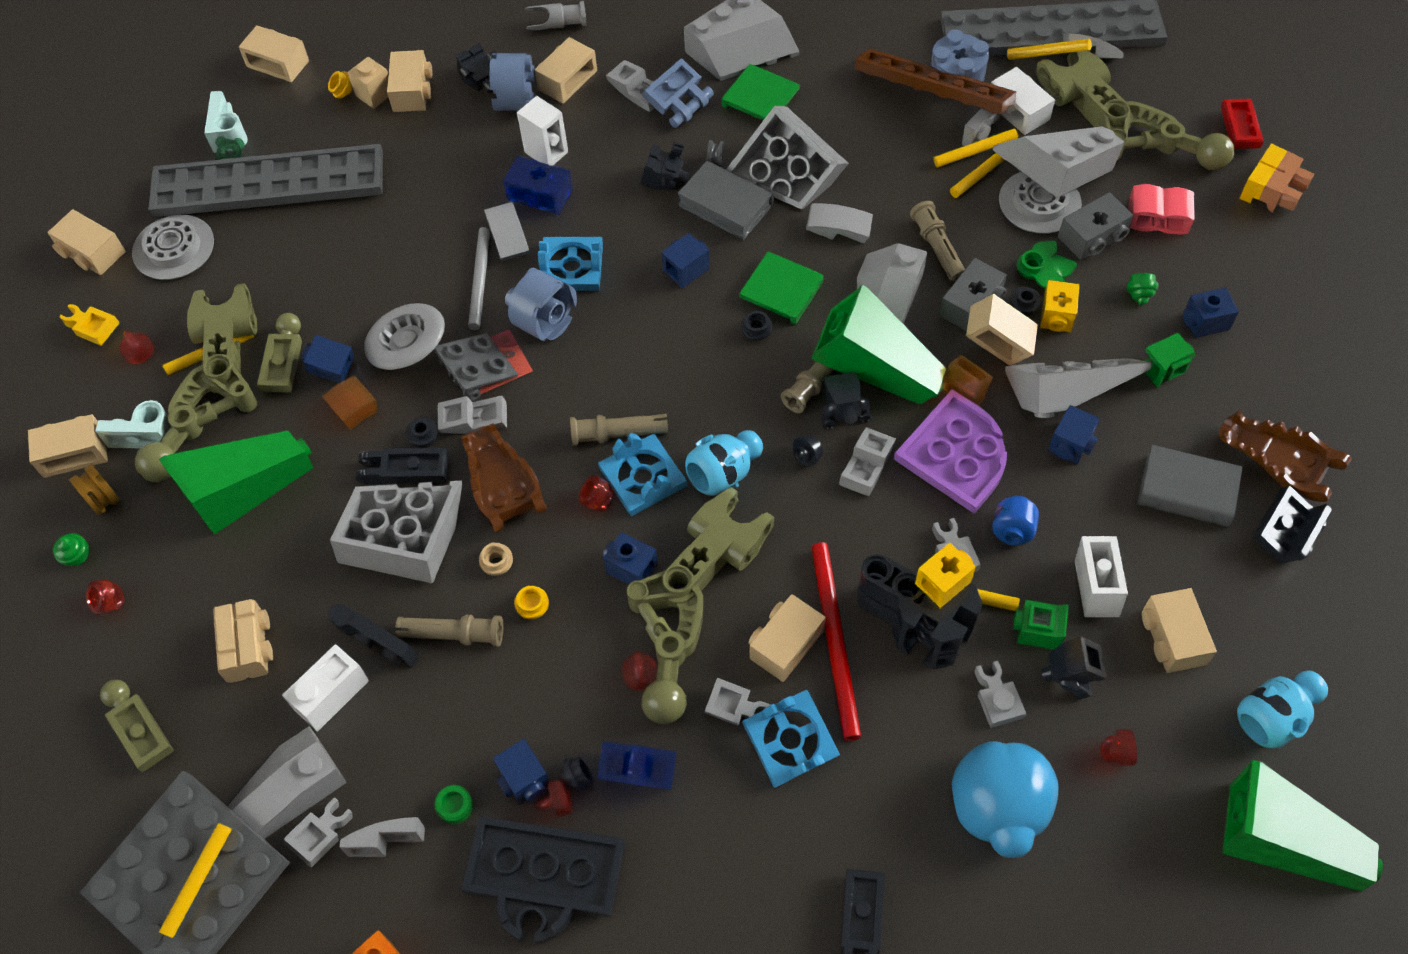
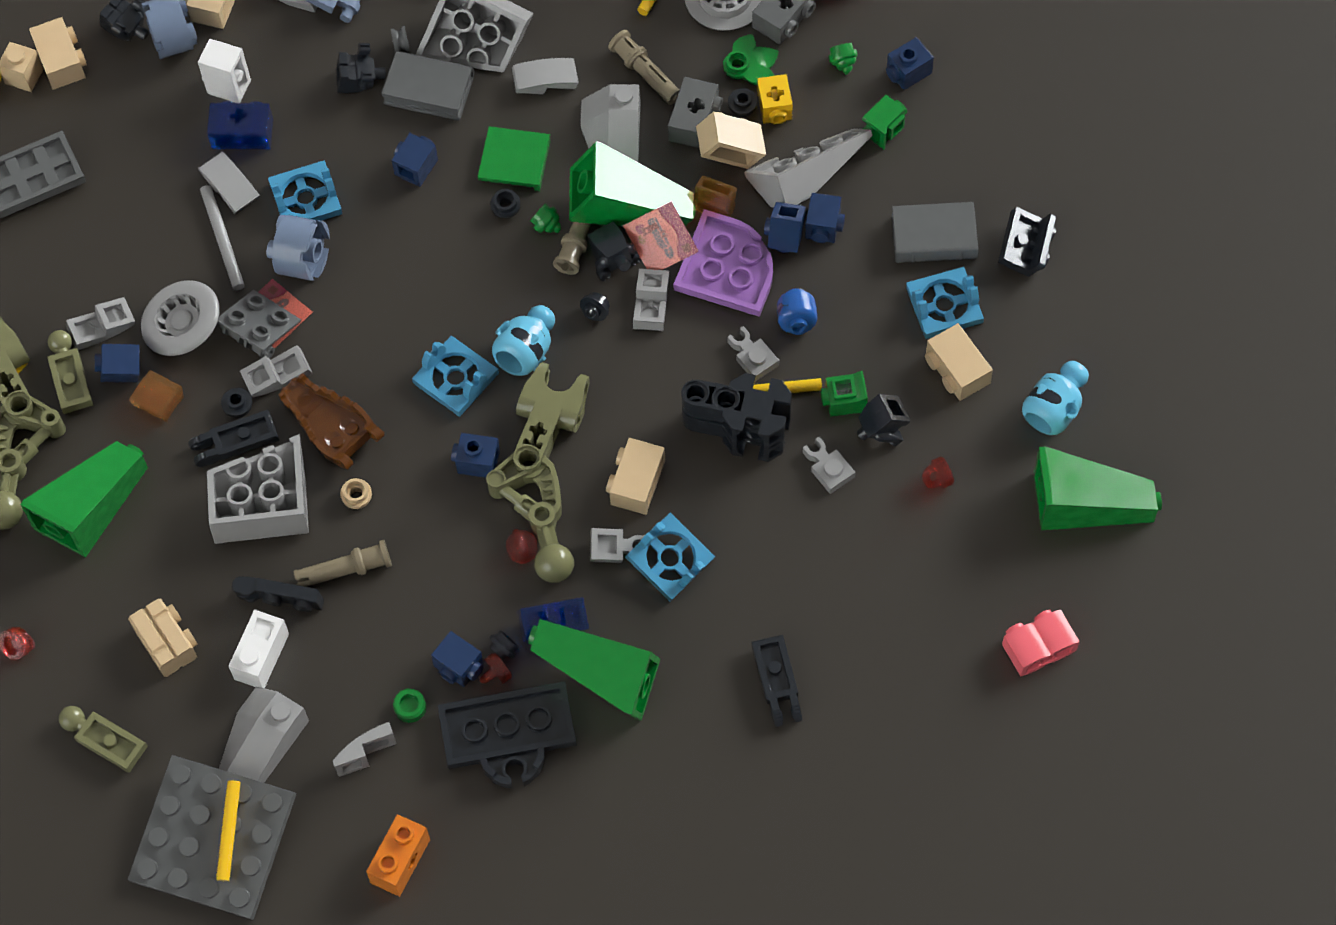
camera: 20 degrees left, 5 degrees up
light grey plate [283,797,353,868] -> none
yellow plate [514,586,549,619] -> none
dark tan pin [570,413,668,446] -> none
clear red tile [579,475,613,512] -> none
red piece [811,542,861,741] -> none
yellow brick [915,542,976,608] -> none
dark azure piece [952,741,1059,858] -> none
white brick [1075,536,1128,617] -> none
reddish brown animal [1218,411,1352,502] -> none
none -> light grey slope [66,297,135,350]
none -> green slope [528,619,660,721]
none -> green plate [530,203,561,233]
none -> clear red sticker [623,201,699,270]
none -> dark blue brick [764,202,806,253]
none -> dark azure piece [906,267,984,339]

